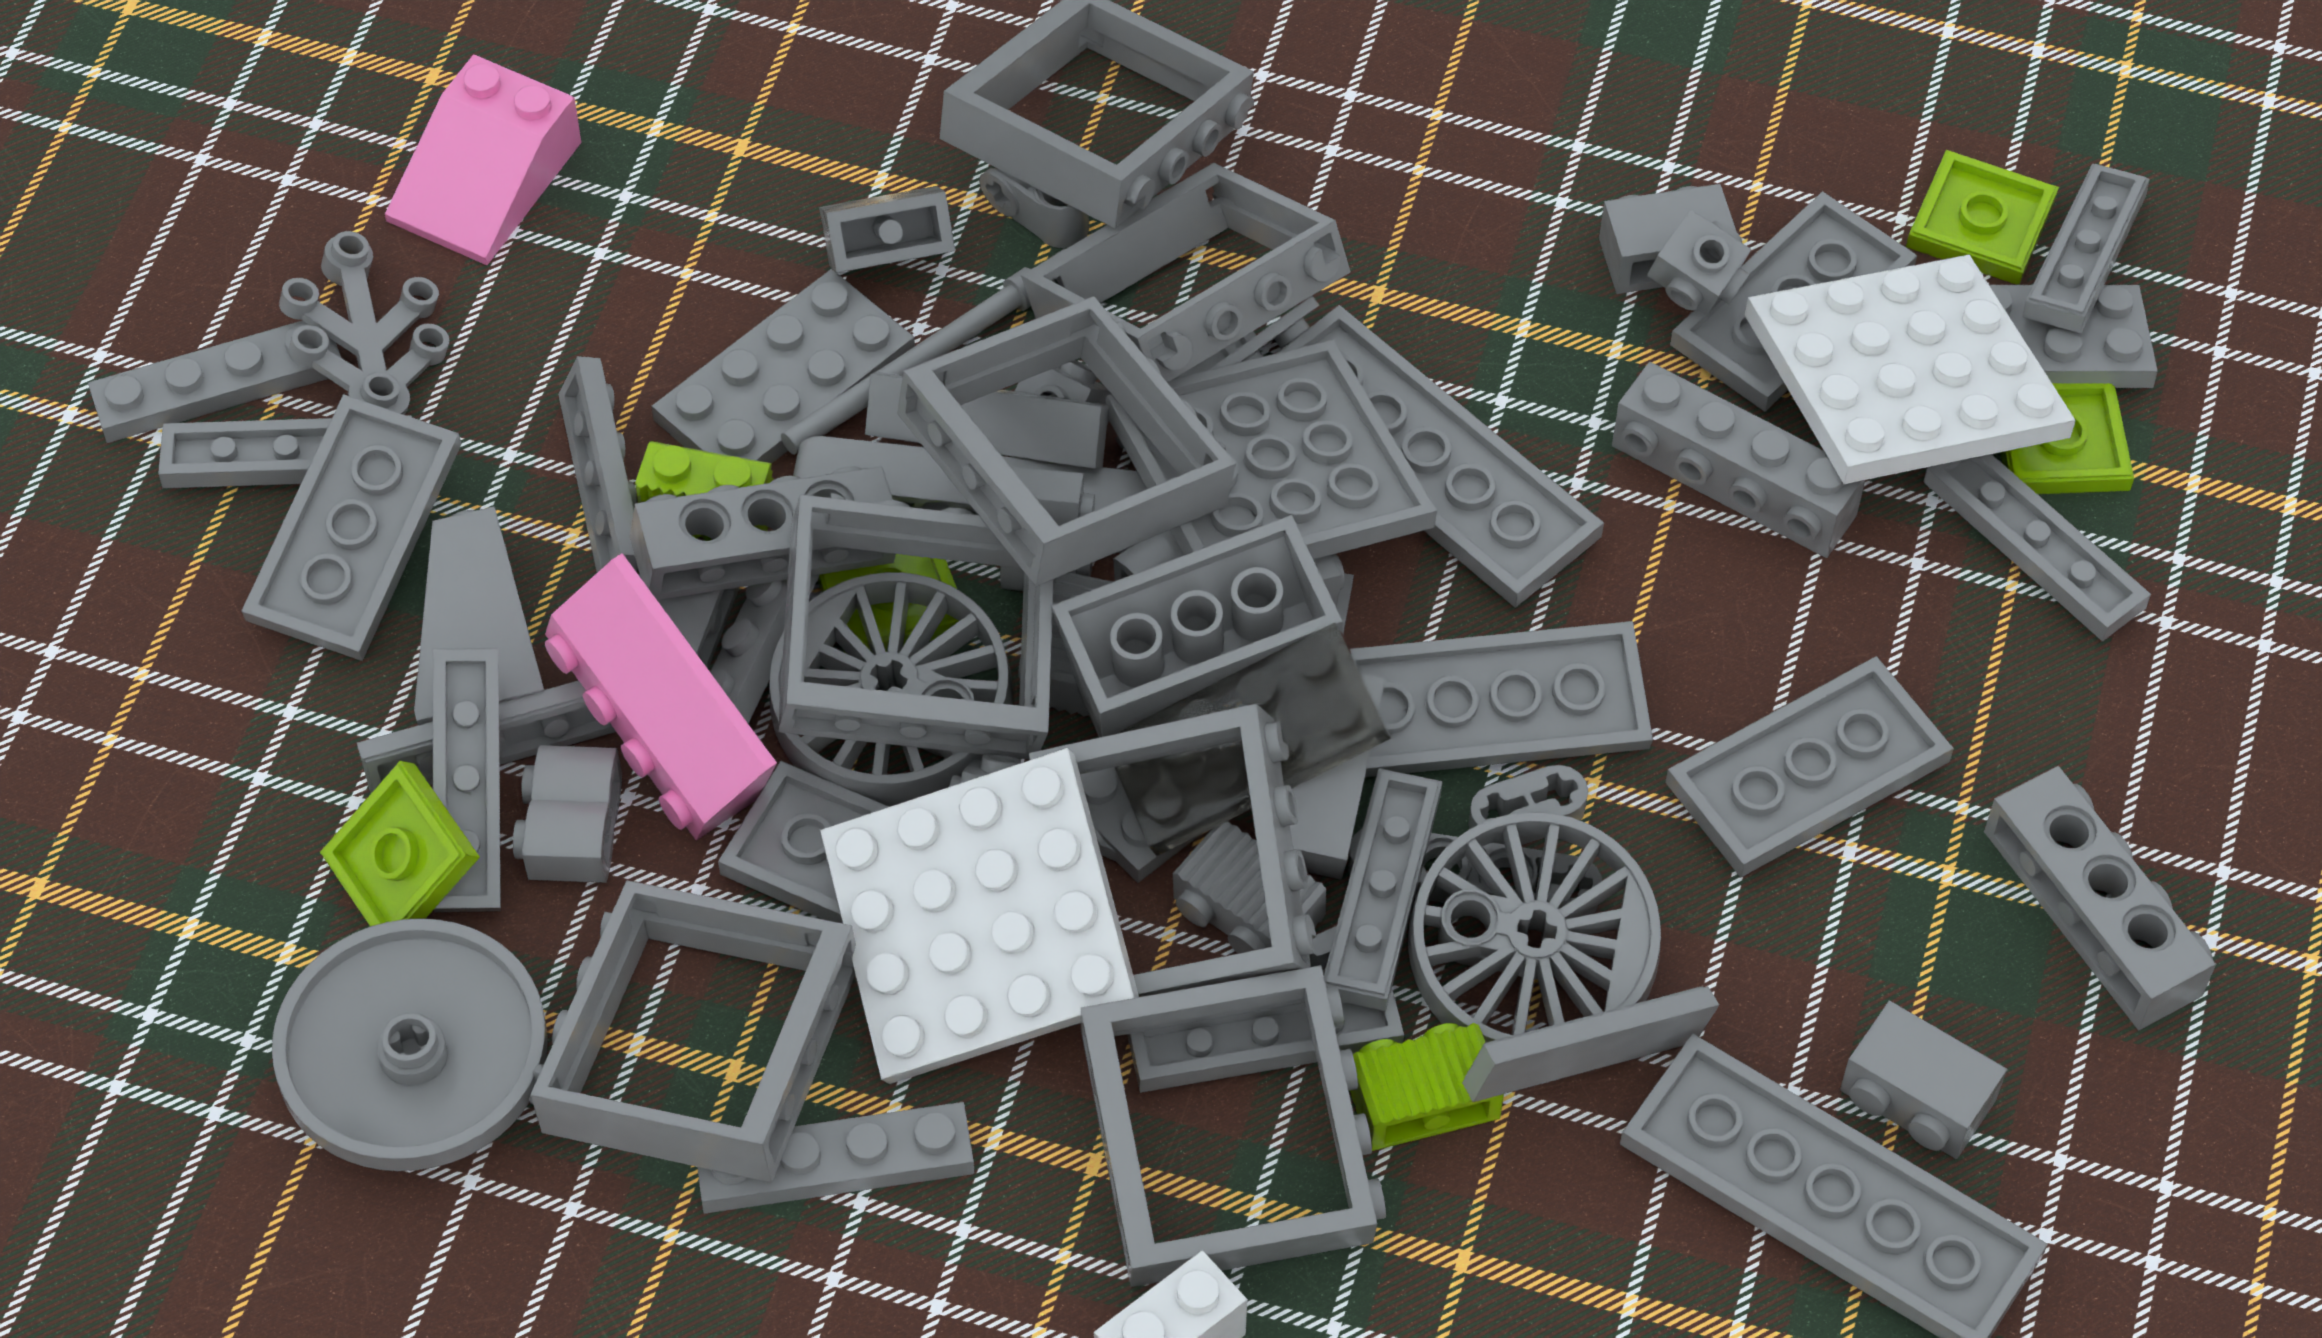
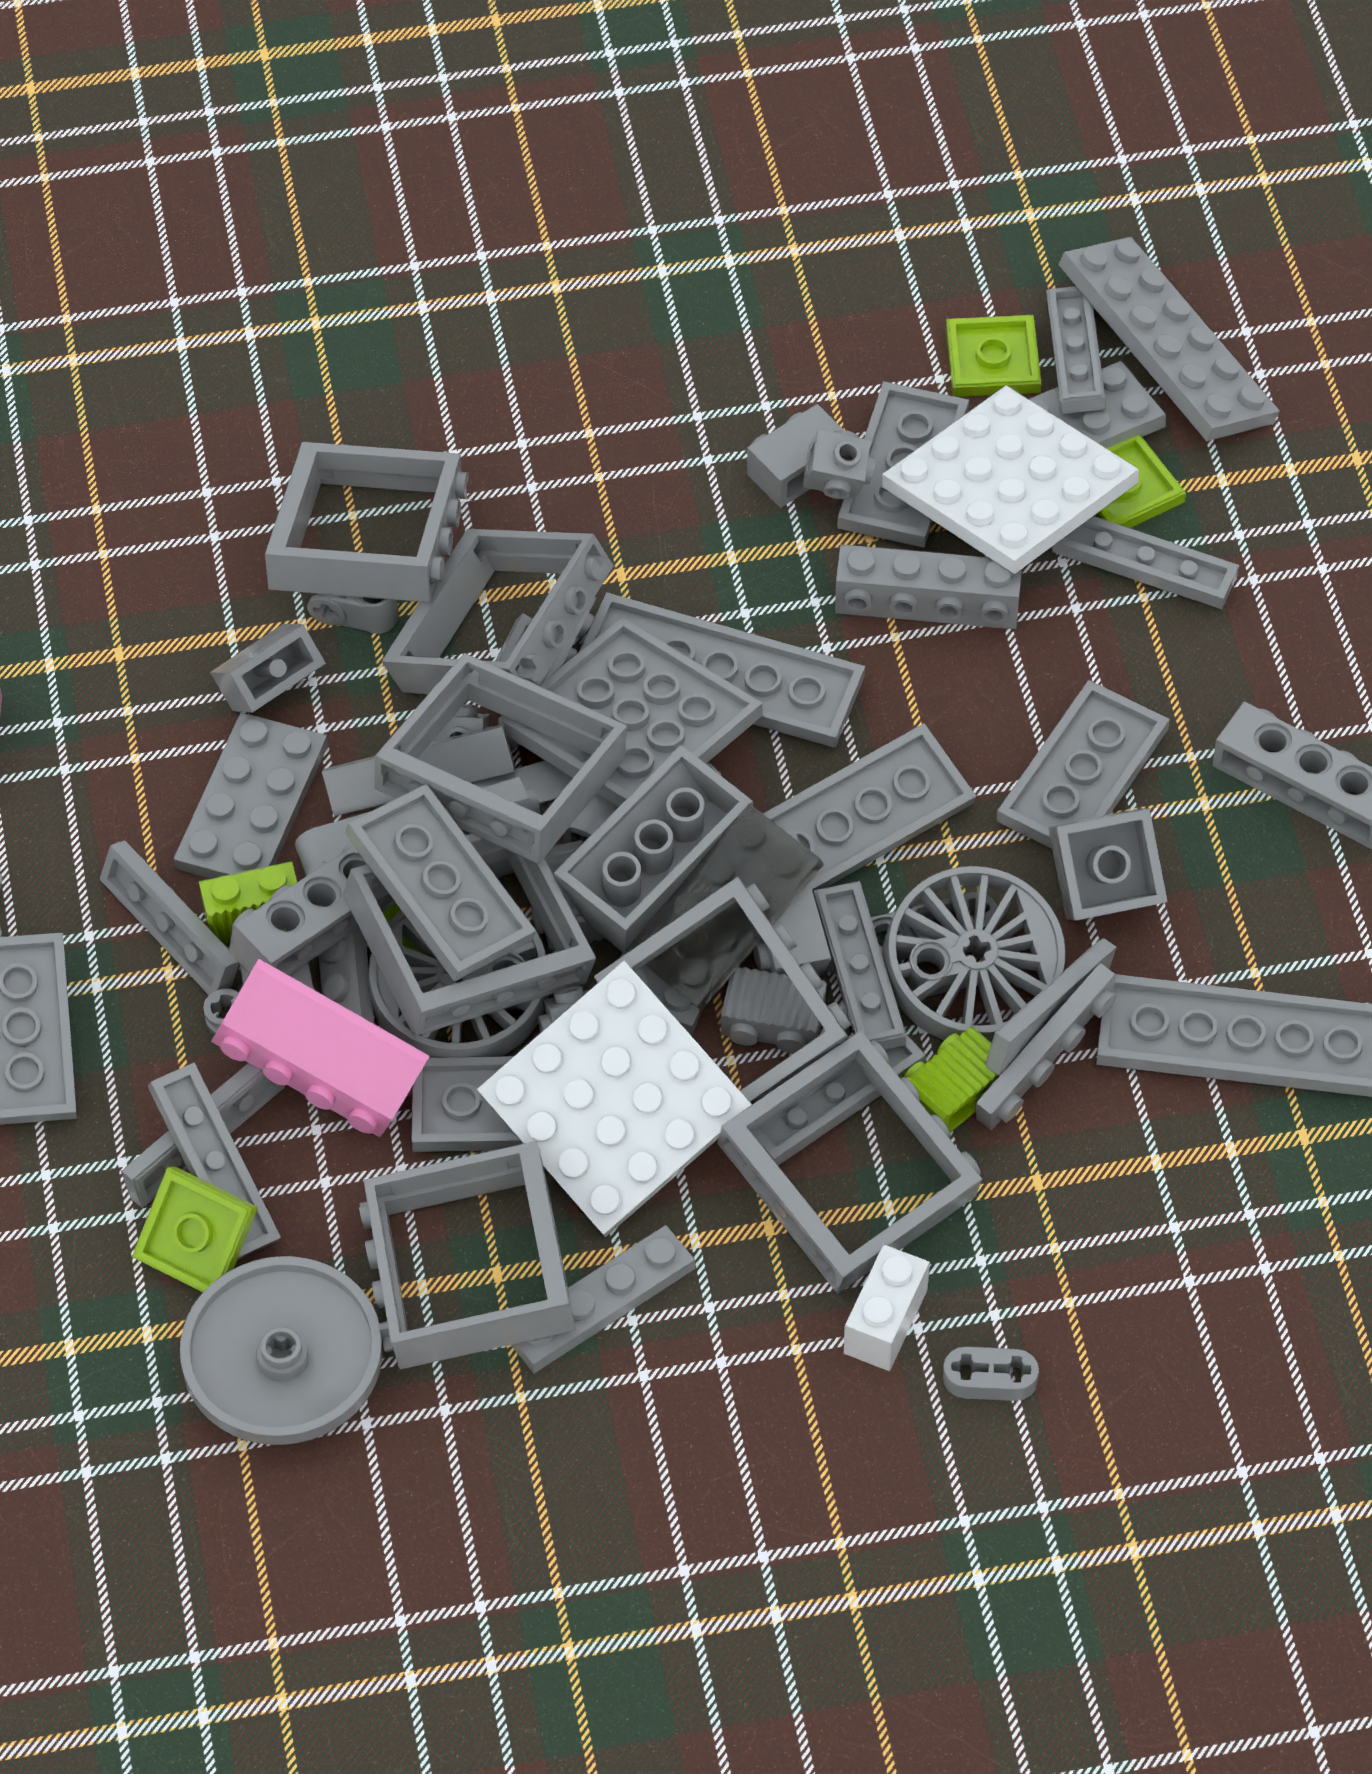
camera: 25 degrees left, 0 degrees up
light grey slope [414,506,544,725] -> none
light grey brick [513,745,622,883] -> none
light grey bar [781,249,1065,455] -> none
light grey beam [1468,765,1588,845] -> none
light grey brick [1840,1000,2007,1159] -> none
none -> light grey plate [345,784,536,982]
none -> light grey plate [976,963,1116,1131]
none -> light grey brick [1048,808,1168,921]
none -> light grey plate [1059,237,1280,441]

